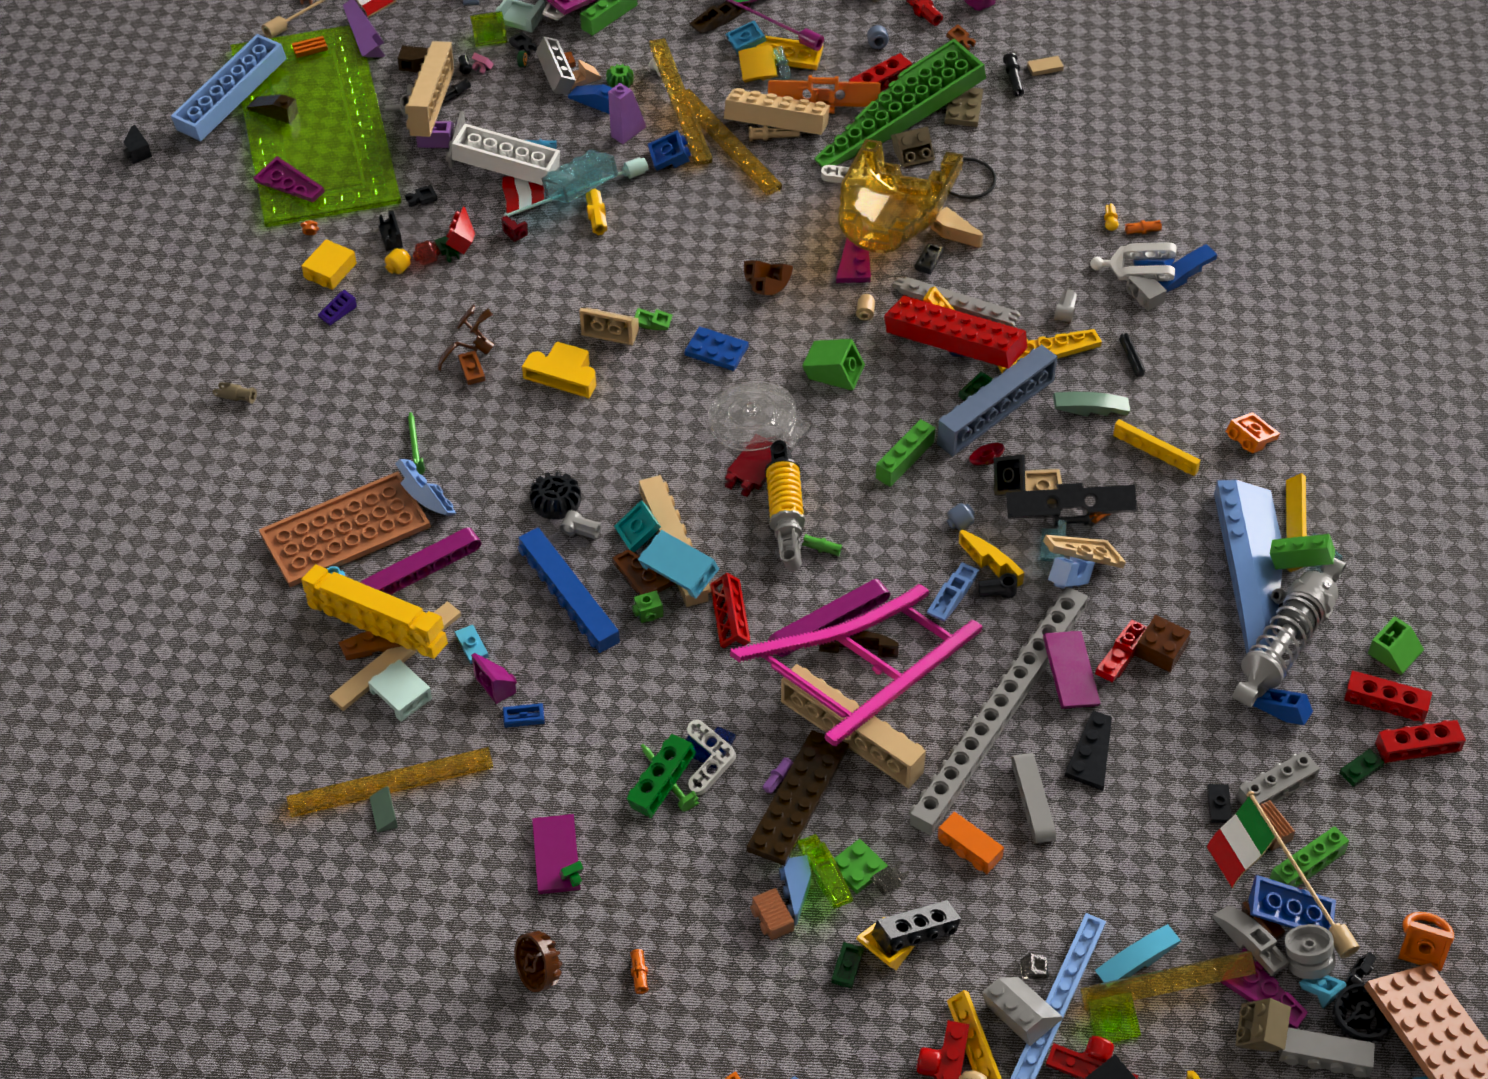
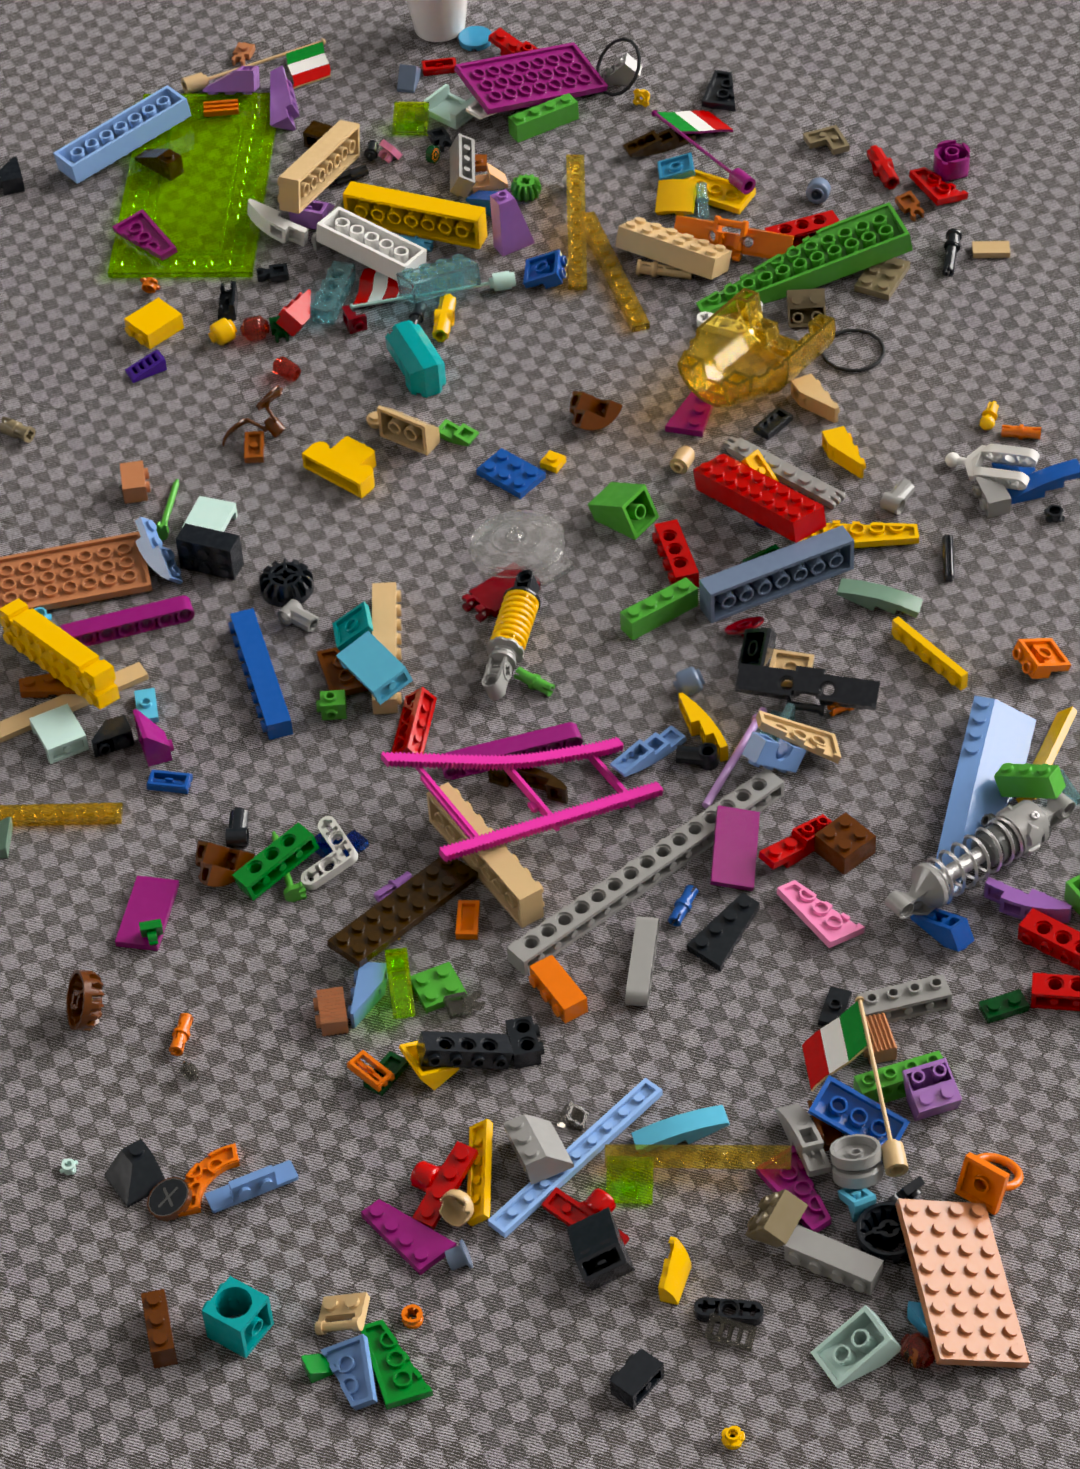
camera: 20 degrees right, 5 degrees down
none -> black slope [91,714,135,758]
none -> nougat brick [120,460,151,504]
none -> black brick [175,523,244,580]
none -> clear smoke plate [179,1061,199,1083]
none -> light aqua panel [182,496,238,532]
none -> reddish brown brick [195,840,255,887]
none -> medium lavender slope [203,66,260,95]
none -> black piece [225,807,249,847]
none -> white slope [247,198,308,247]
none -> clear red brick [273,356,301,382]
none -> clear light blue brick [310,261,356,325]
none -> yellow brick [343,181,488,249]
none -> orange tile [347,1050,395,1092]
none -> tan plate [366,411,379,429]
none -> teal brick [385,320,446,398]
none -> black pin [409,300,427,325]
none -> orange tile [455,900,480,940]
none -> black brick [505,1015,545,1069]
none -> yellow plate [540,450,567,473]
none -> red brick [652,519,699,587]
none -> blue pin [668,885,698,927]
none -> lavender bar [702,707,767,808]
none -> bright pink wing [776,880,865,948]
none -> yellow slope [822,426,866,478]
none -> medium lavender slope [902,1058,962,1121]
none -> red wing [909,167,969,206]
none -> medium lavender slope [984,877,1072,923]
none -> black plate [1044,505,1065,523]

